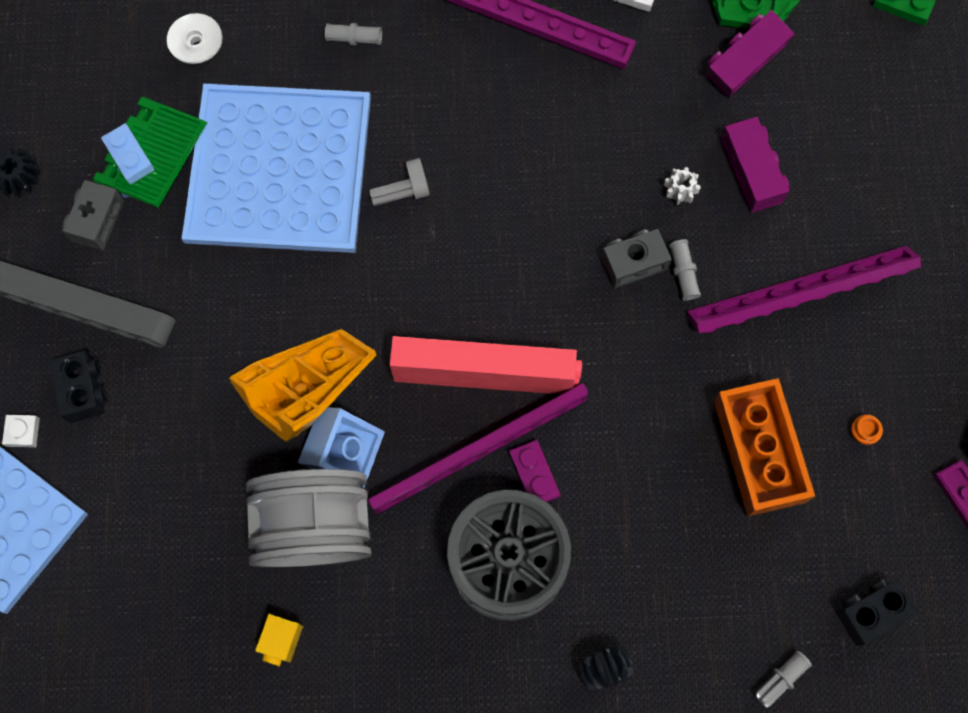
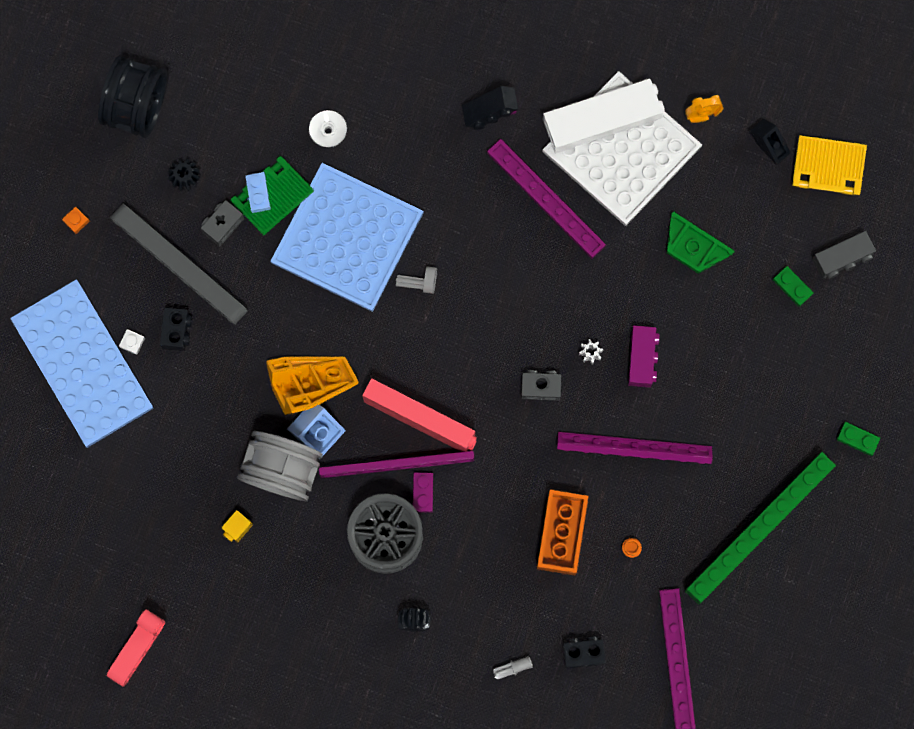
camera: 20 degrees right, 5 degrees up
light grey pin [325,23,382,46] -> none
light grey pin [669,239,701,301] -> none
magenta brick [706,10,795,98] -> none

